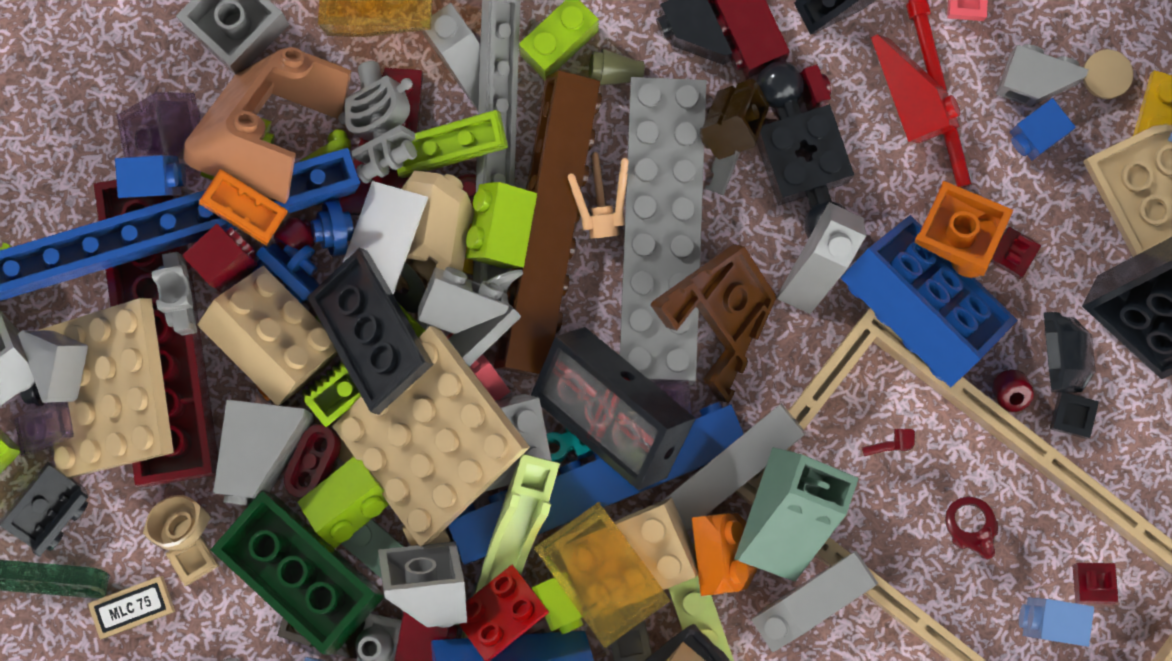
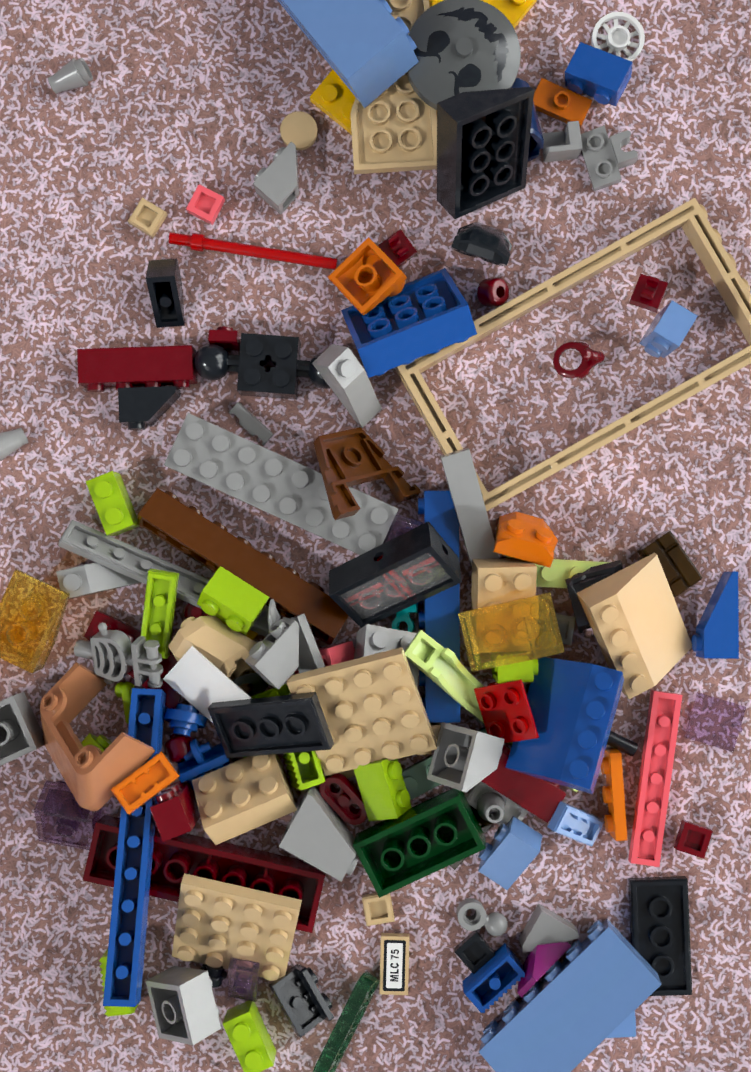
camera: 65 degrees left, 5 degrees up
light grey slope [18,330,88,403] -> none
blue brick [115,155,186,198] -> none
tan hat [143,495,211,550] -> none
light grey plate [152,252,197,336] -> none
light nougat plant [568,152,629,239] -> none
olive cone [589,49,645,86] -> none
dark brown brick [700,78,769,160] -> none
sand green slope [734,447,859,582] -> none
light grey slope [751,551,878,652] -> none
dark red hand [862,429,915,457] -> none
red slope [871,34,961,143] -> none
blue brick [1009,98,1076,161] -> none
black plate [1050,392,1099,439] -> none

